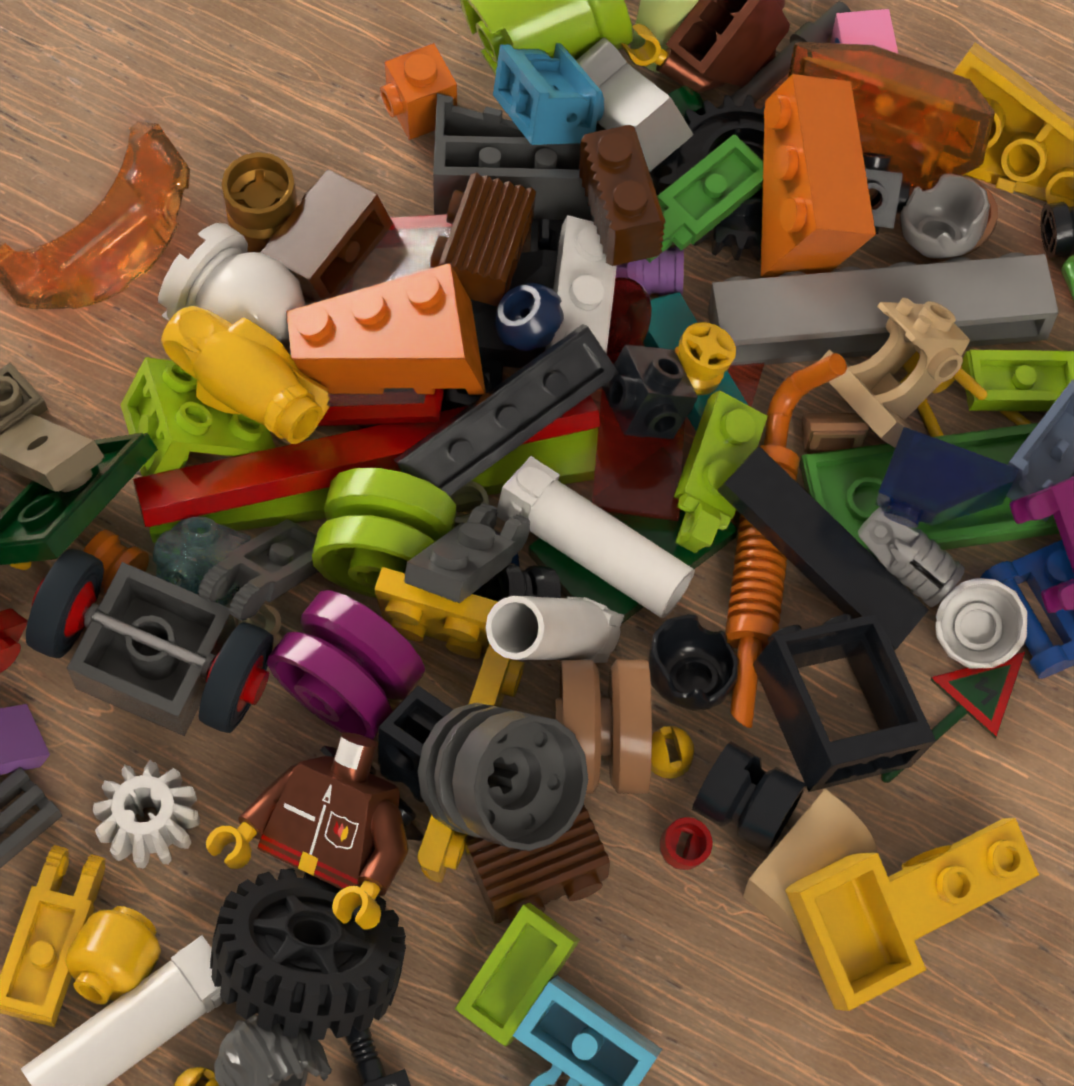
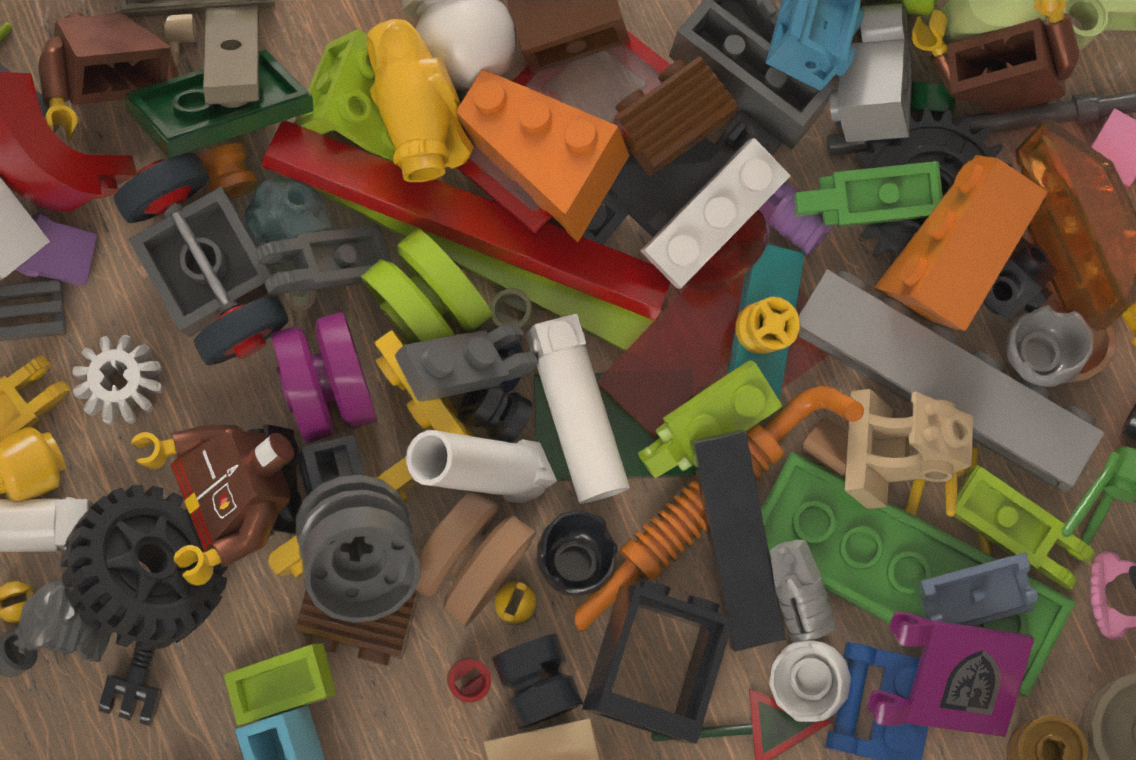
camera: 40 degrees right, 15 degrees up
black tile [394,324,619,496] -> none
dark blue plate [495,283,564,351] -> none
reddish brown brick [579,125,666,266] -> none
black brick [602,344,698,439] -> none
clear blue slope [875,427,1018,528] -> none

